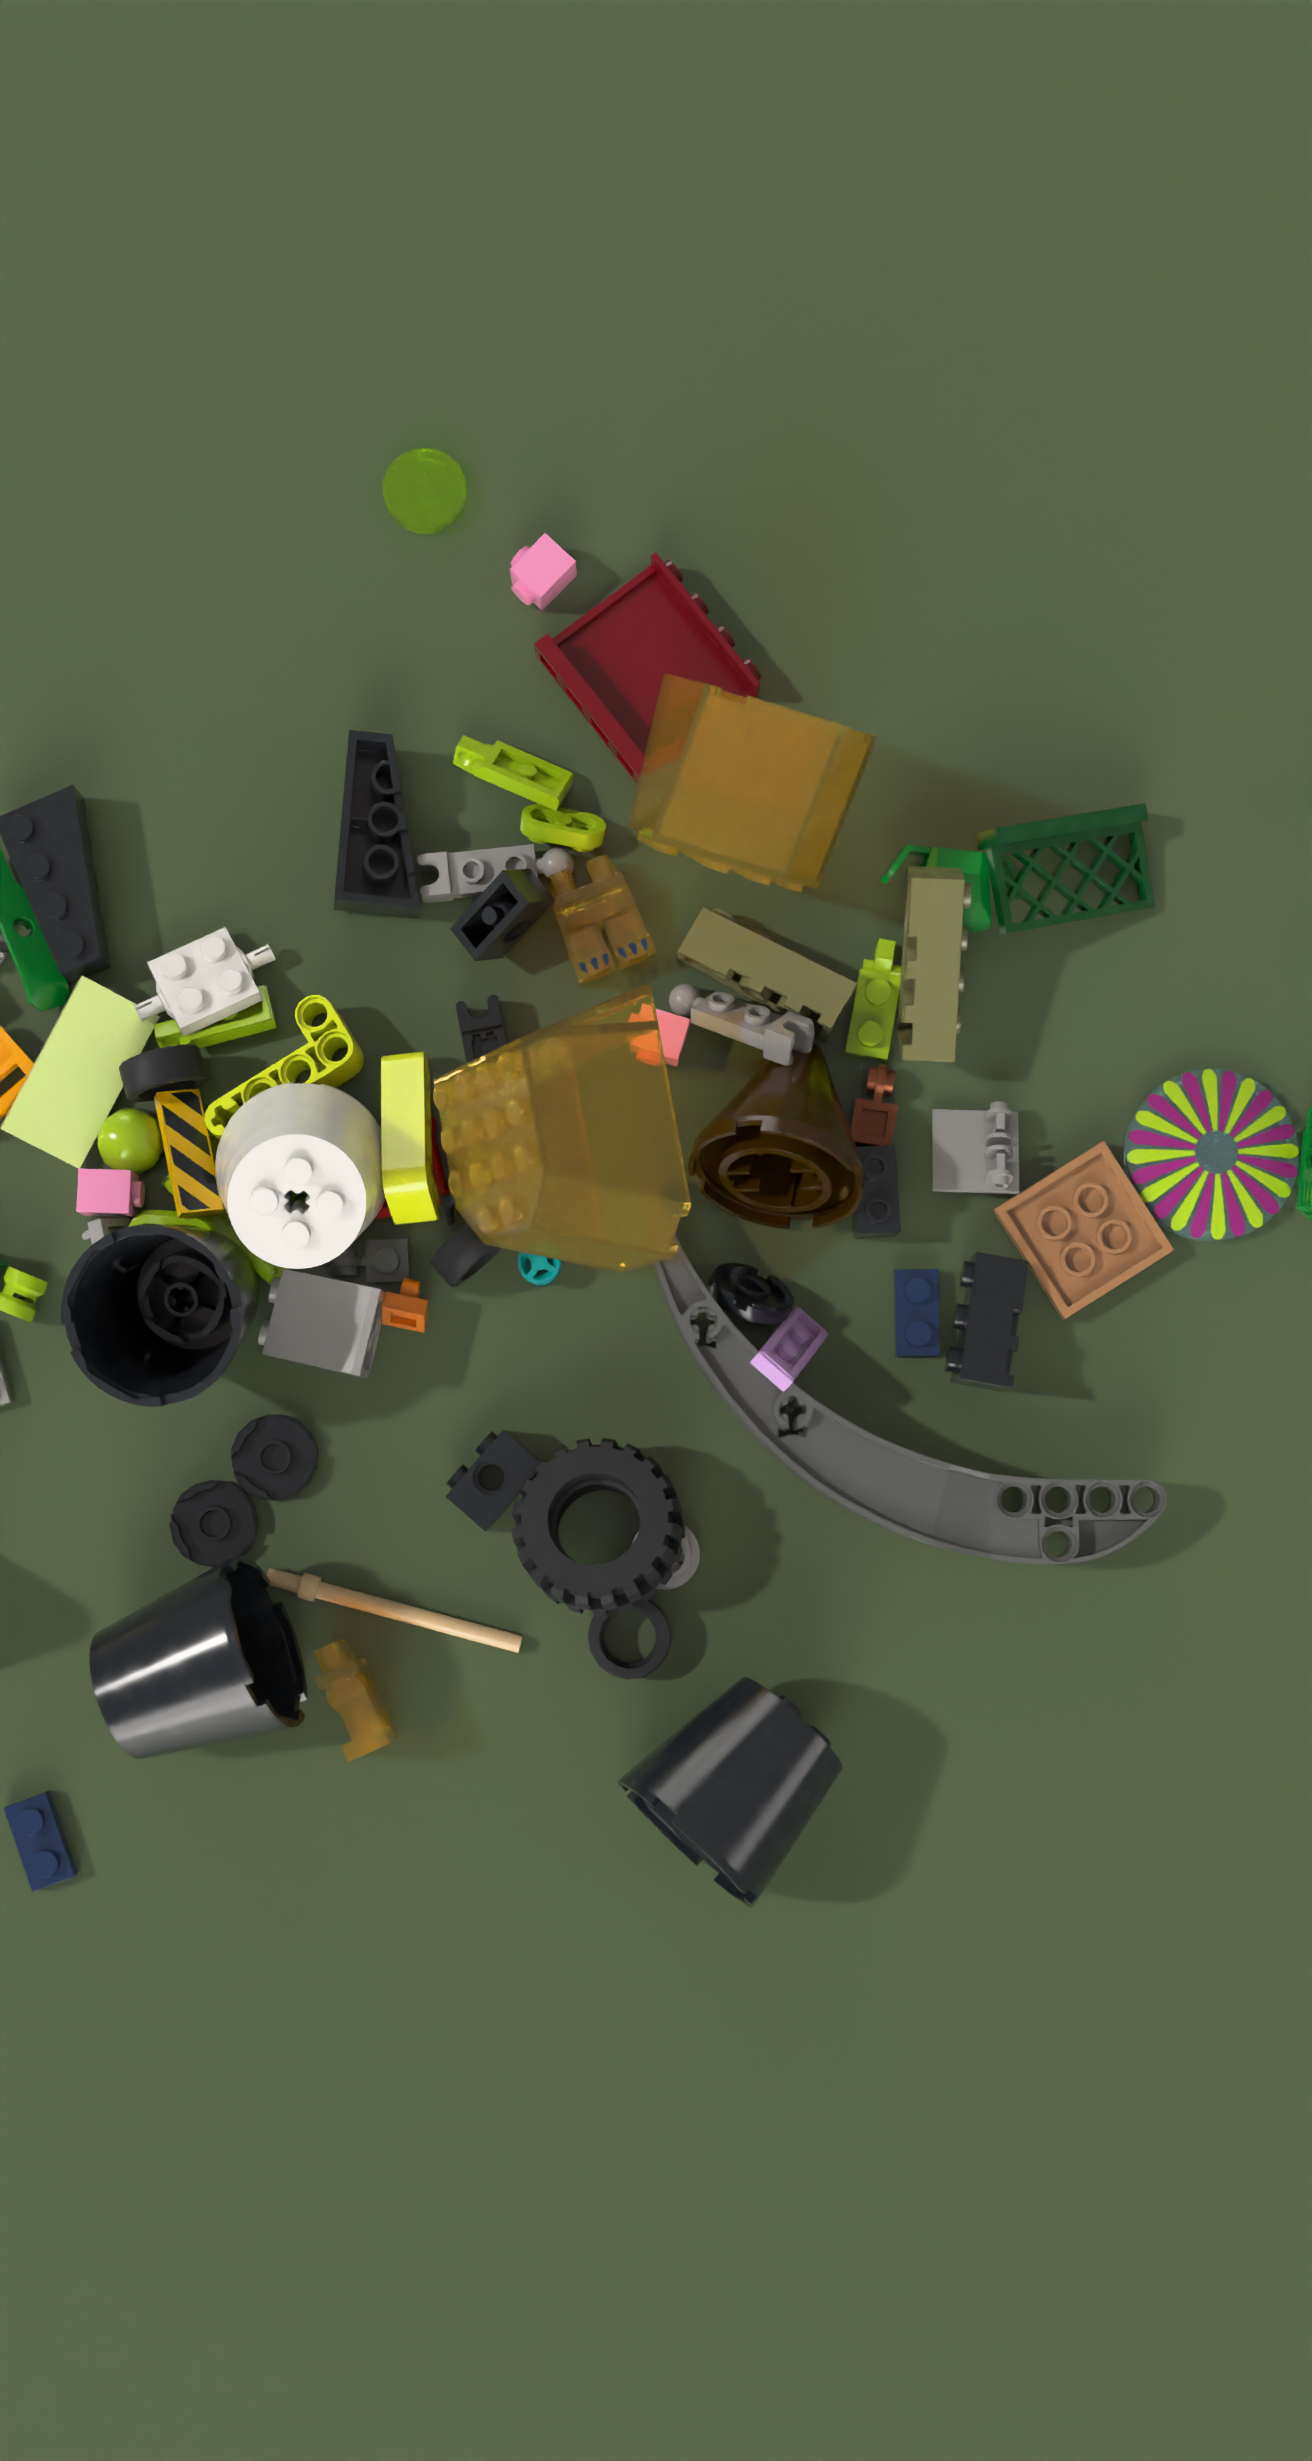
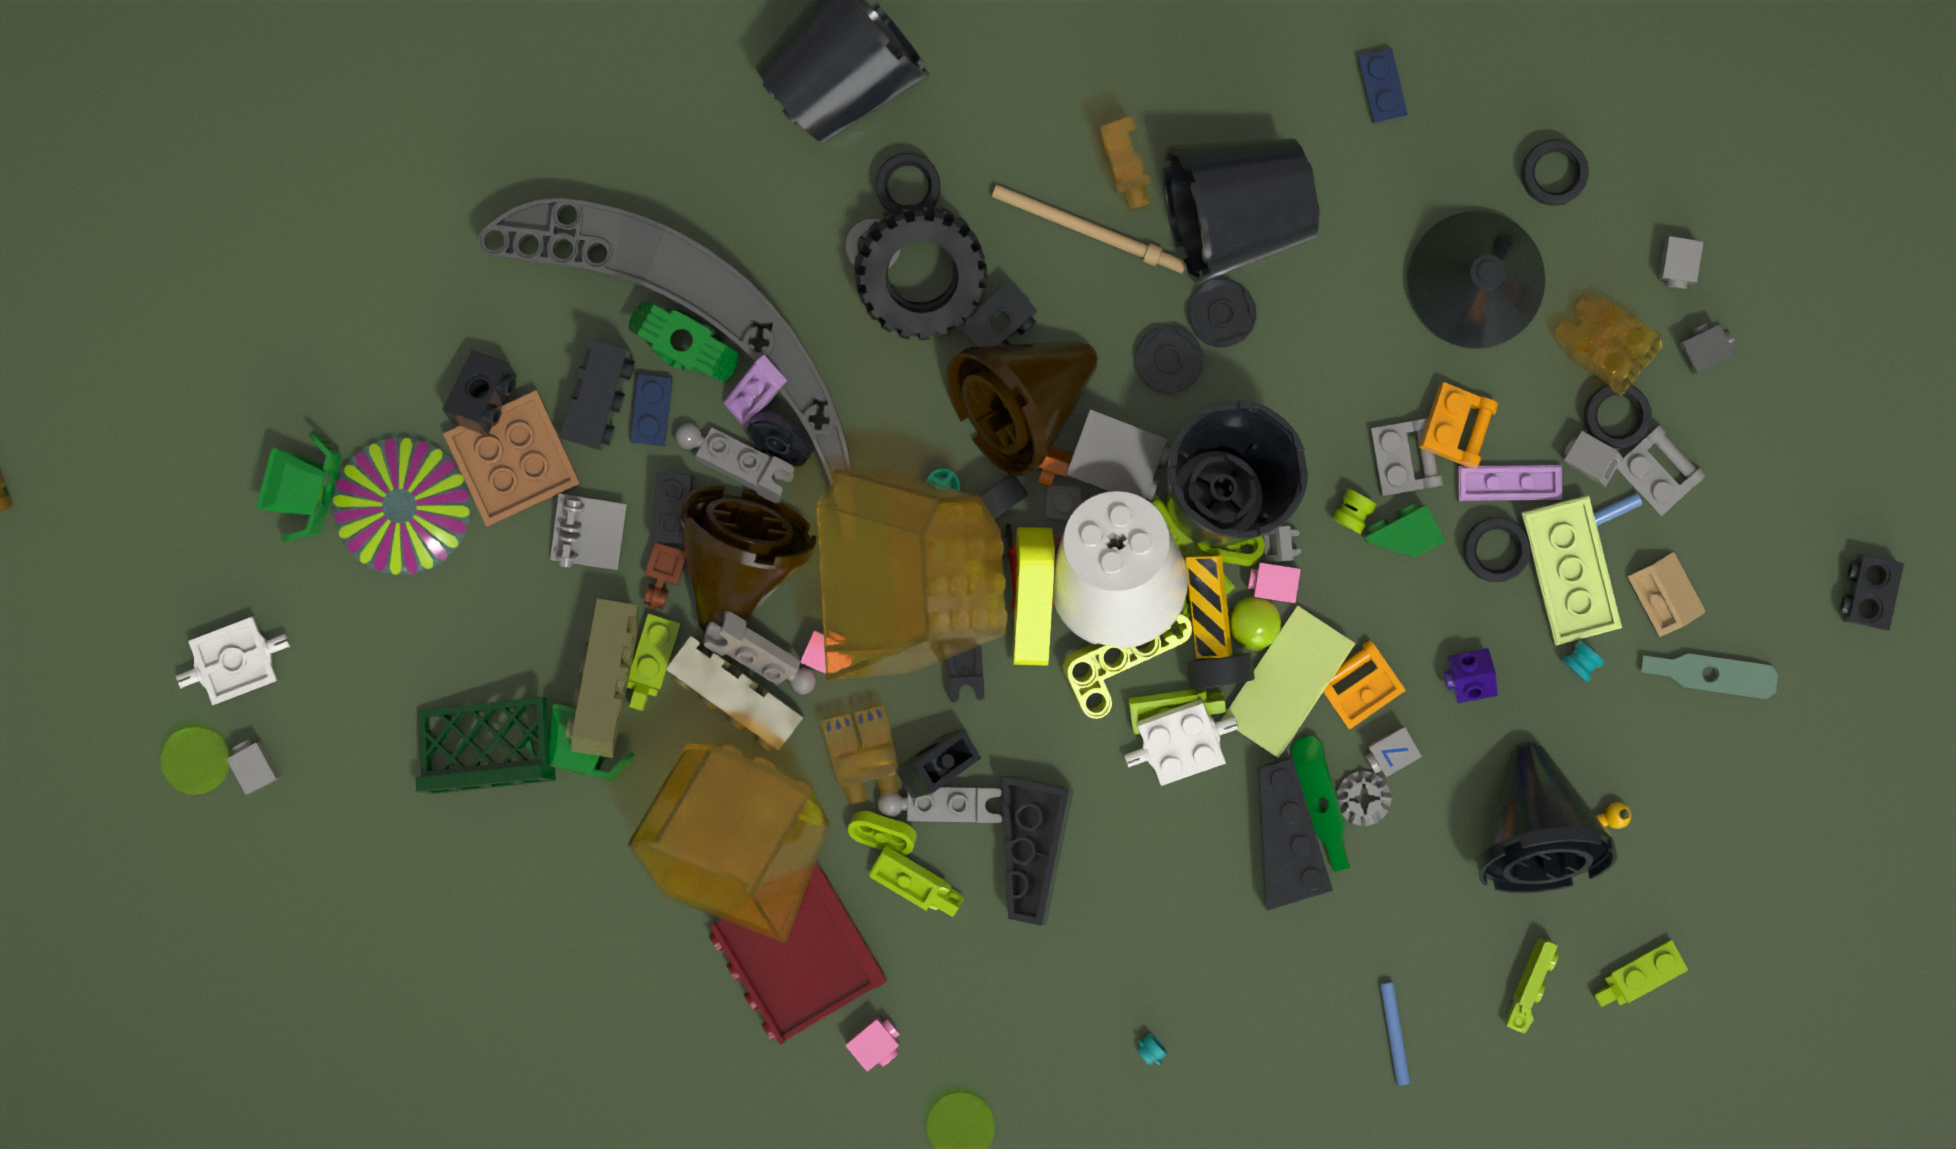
camera: 170 degrees left, 5 degrees up
none -> black brick [442,350,517,436]
none -> green piece [629,301,738,381]
none -> light grey plate [674,423,795,503]
none -> dark brown cone [947,341,1098,476]
none -> teal plate [1137,1033,1168,1065]

